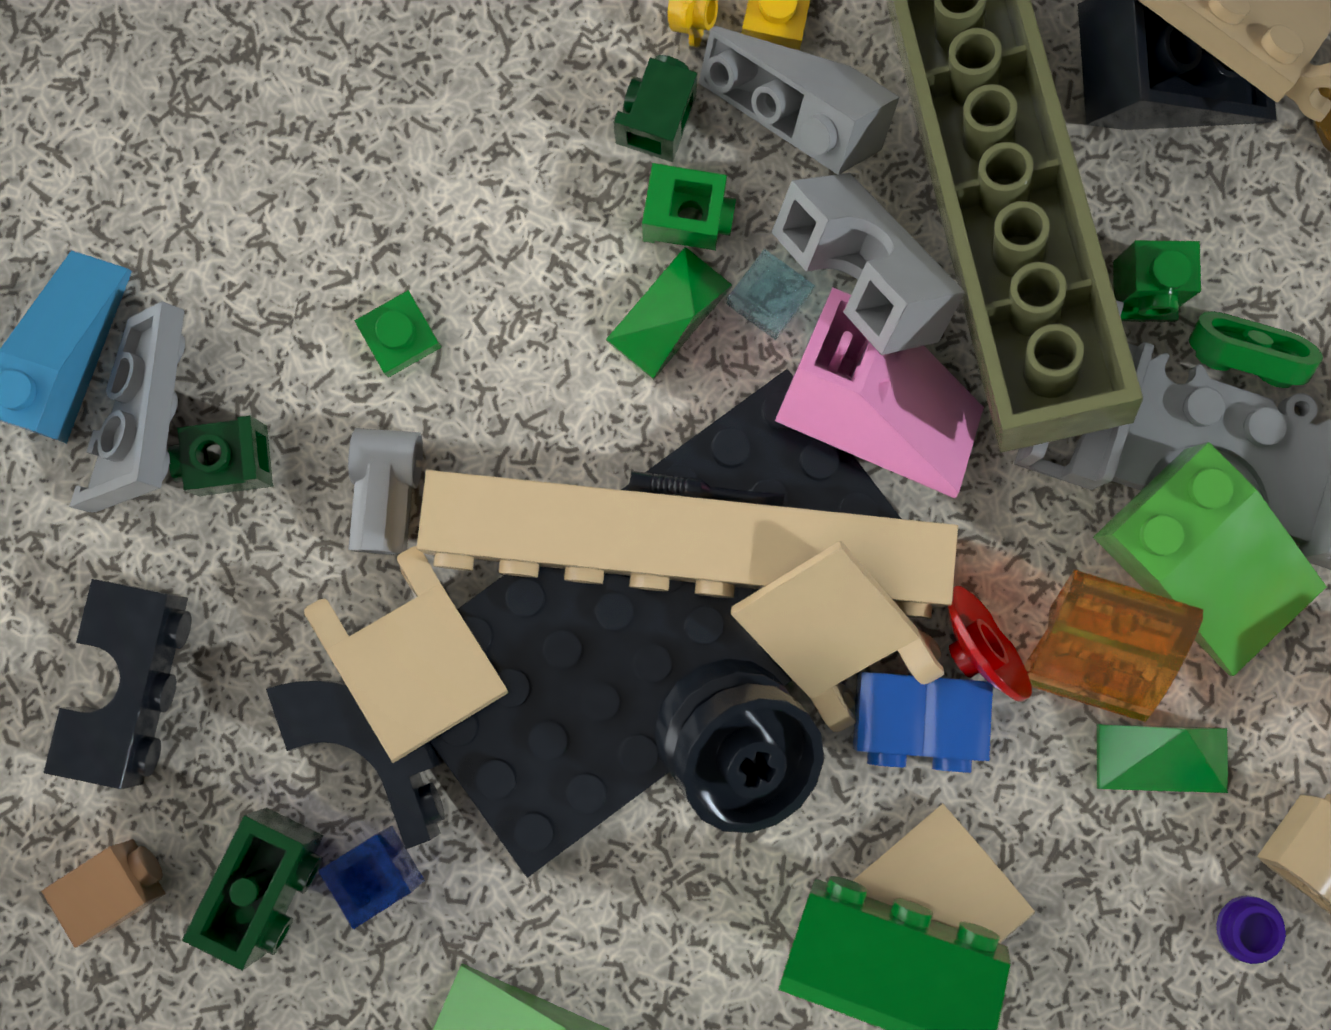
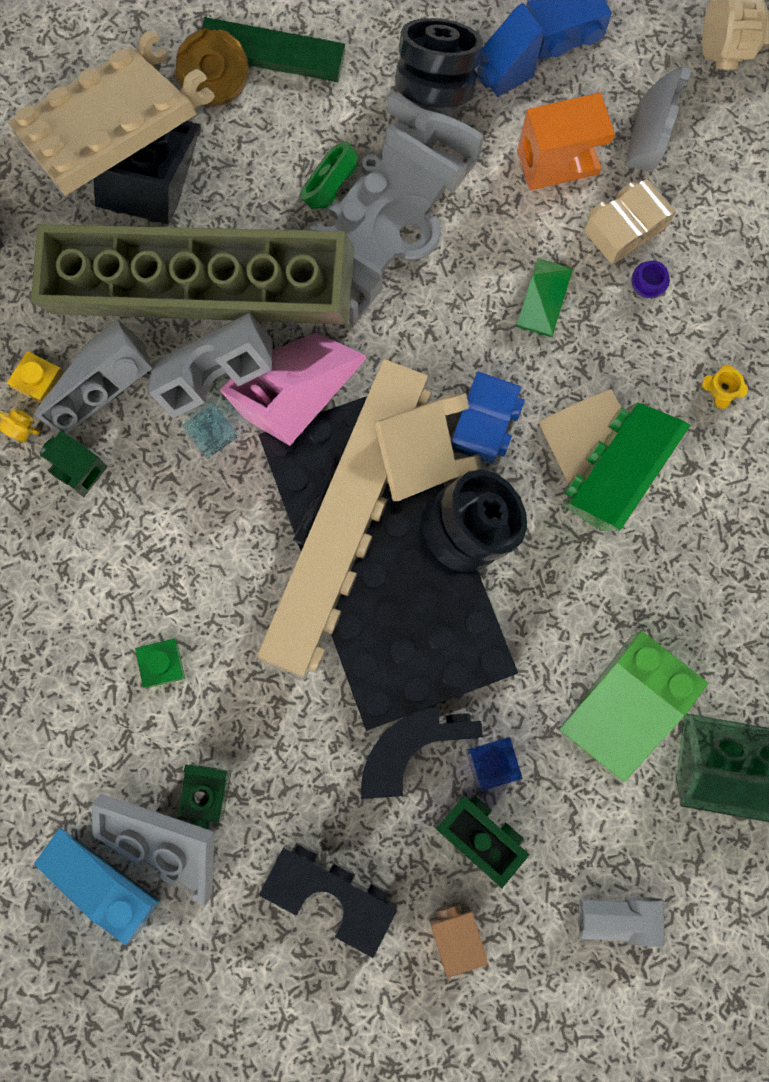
camera: 80 degrees left, 5 degrees down
tan flag [304,546,508,763] -> none
light grey piece [348,428,423,555] -> none
green slope [606,247,732,380] -> none
green brick [642,163,737,251] -> none
red dish [948,586,1032,702] -> none
clear orange slope [1025,569,1203,723] -> none
bright green slope [1093,442,1327,676] -> none
green brick [1113,240,1201,322] -> none

